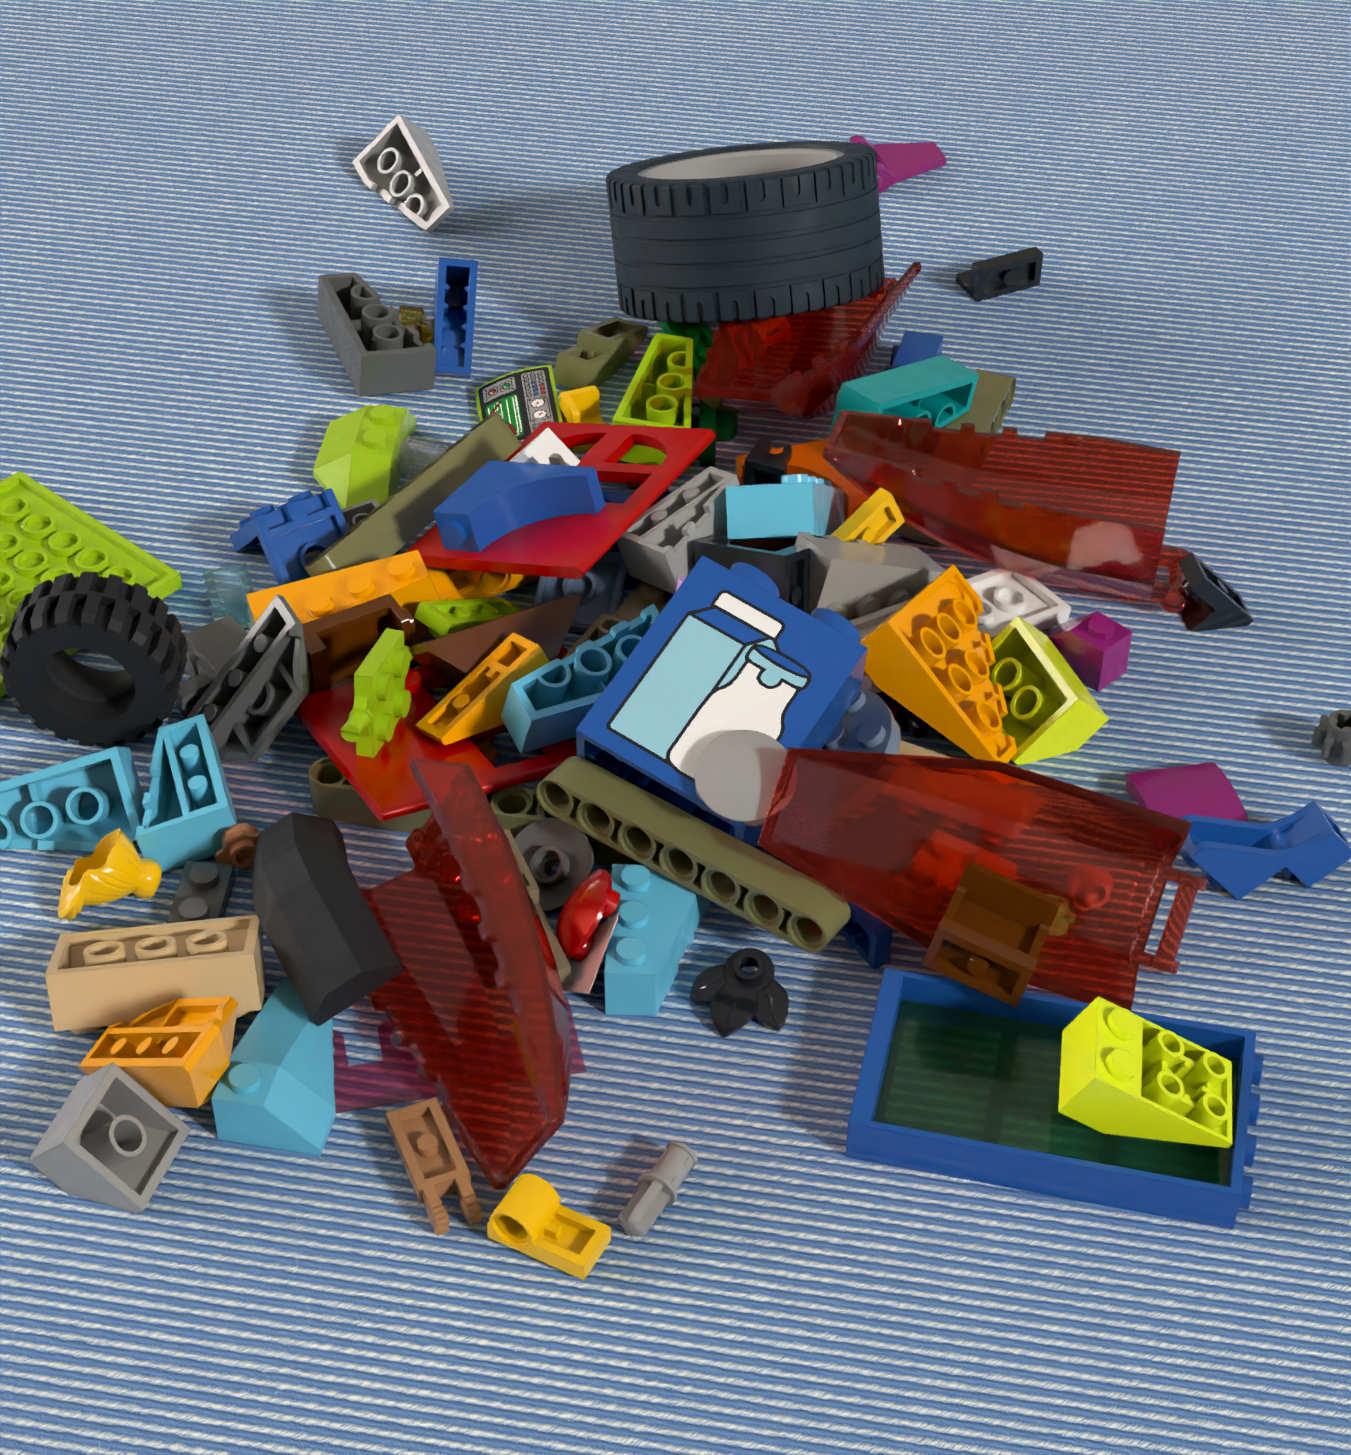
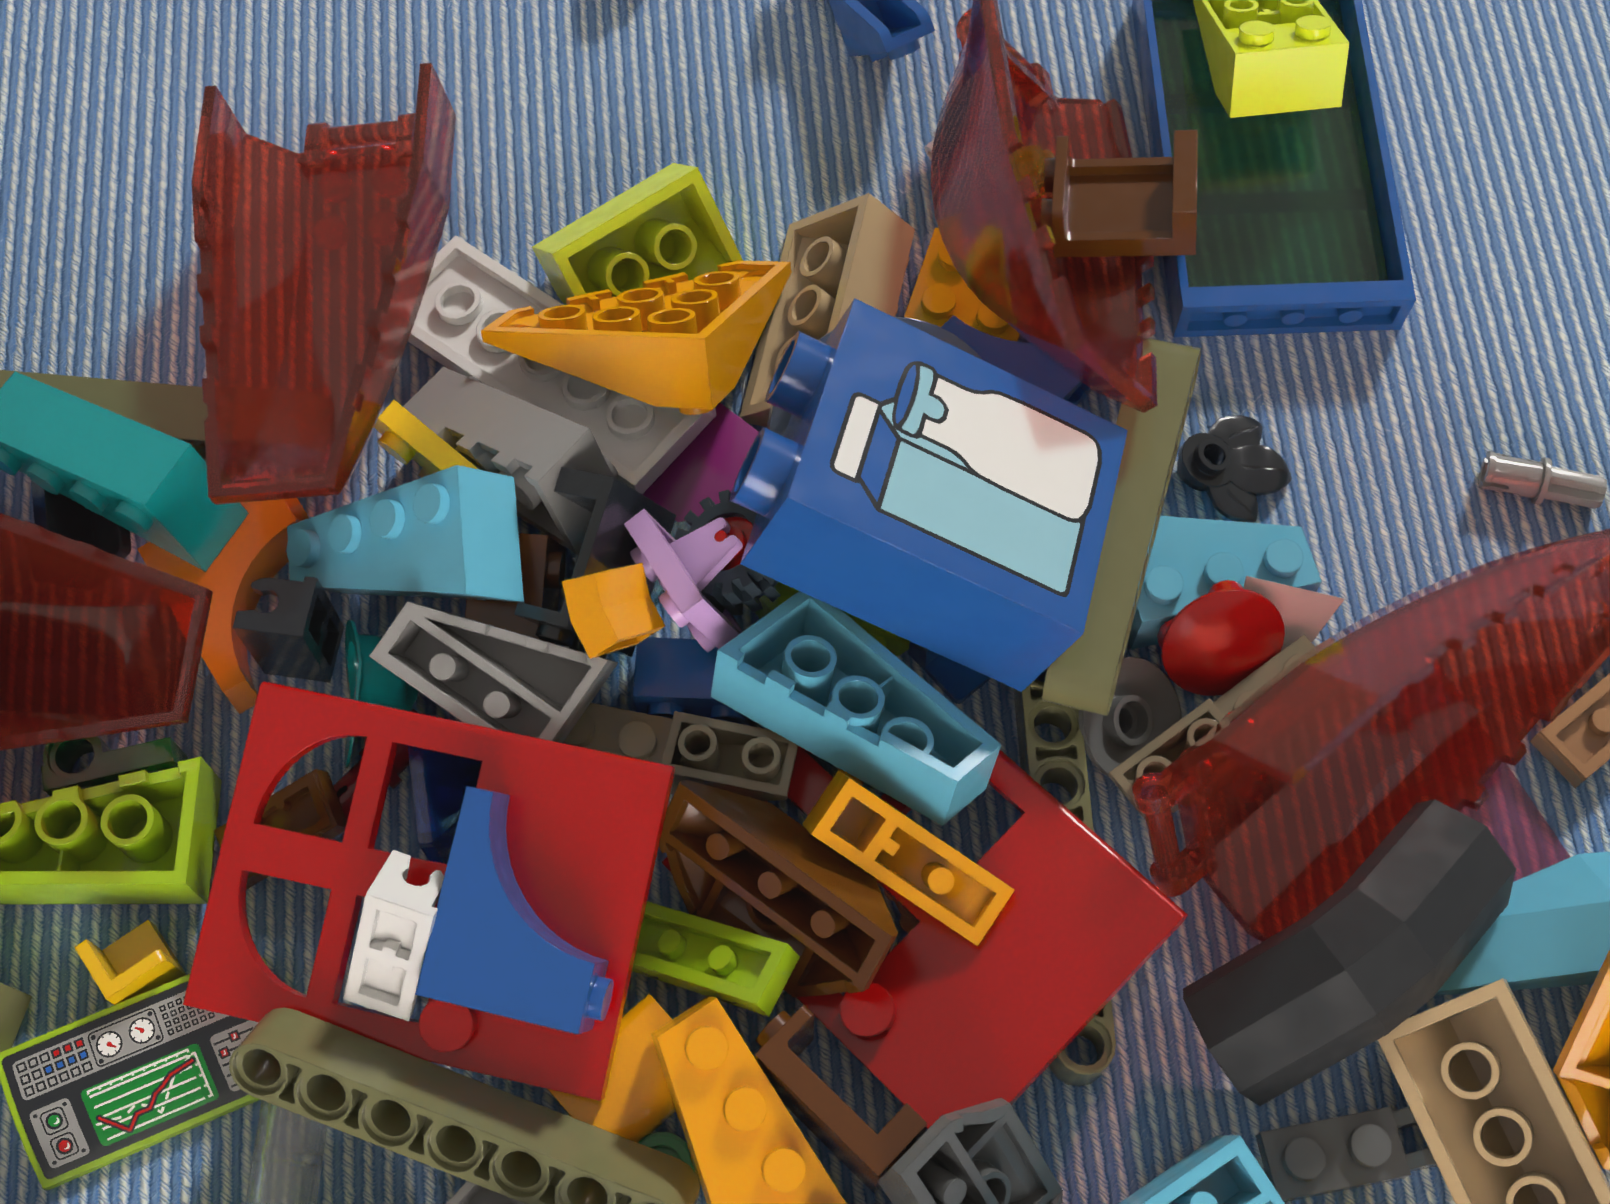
camera: 105 degrees left, 25 degrees up
nougat plate [215,823,260,870] -> none
lime plate [341,628,414,758] -> none
light grey dish [695,730,795,826] -> none
magenta slope [1045,611,1132,692] -> none
magenta slope [1125,762,1249,843] -> none
black slope [1177,552,1254,632] -> none
none -> light orange piece [562,563,665,659]

